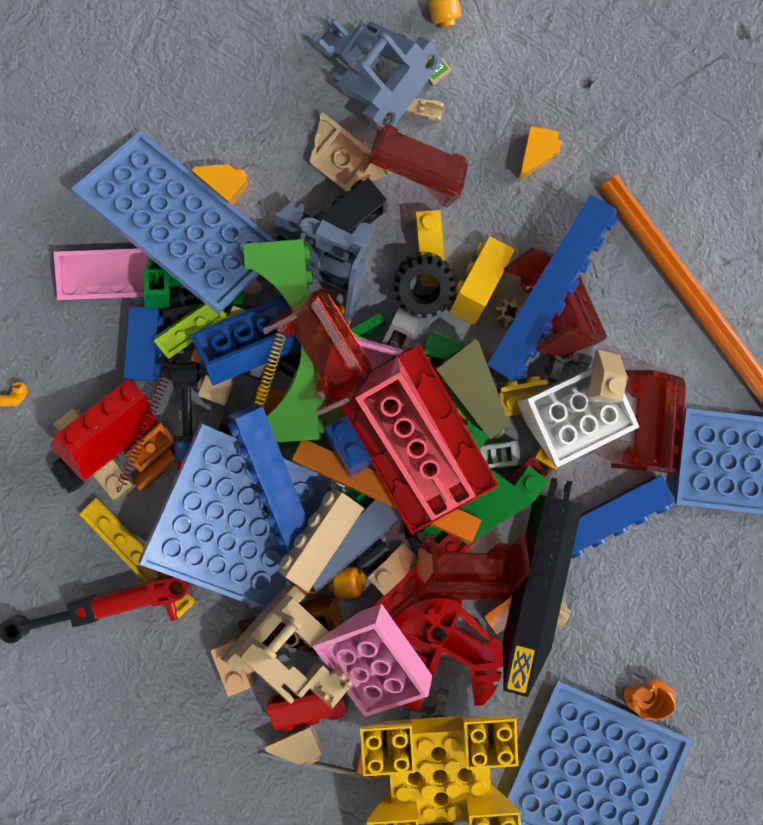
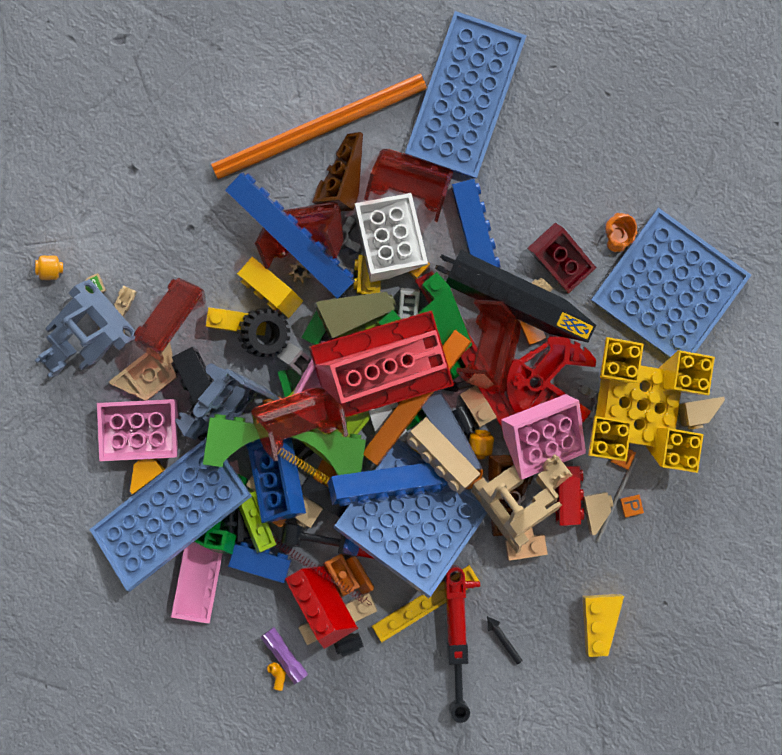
camera: 75 degrees left, 0 degrees up
blue brick [325,417,372,477] -> none
light orange slope [519,126,562,179] -> none
tan slope [587,350,627,403] -> none
none -> bright pink slope [97,399,178,461]
none -> medium lavender axle [260,627,308,685]
none -> reddish brown wedge [312,132,363,212]
none -> black piece [487,616,523,665]
none -> dark red slope [527,223,597,294]
none -> yellow wedge [583,594,624,657]
none -> orange tile [620,494,644,518]

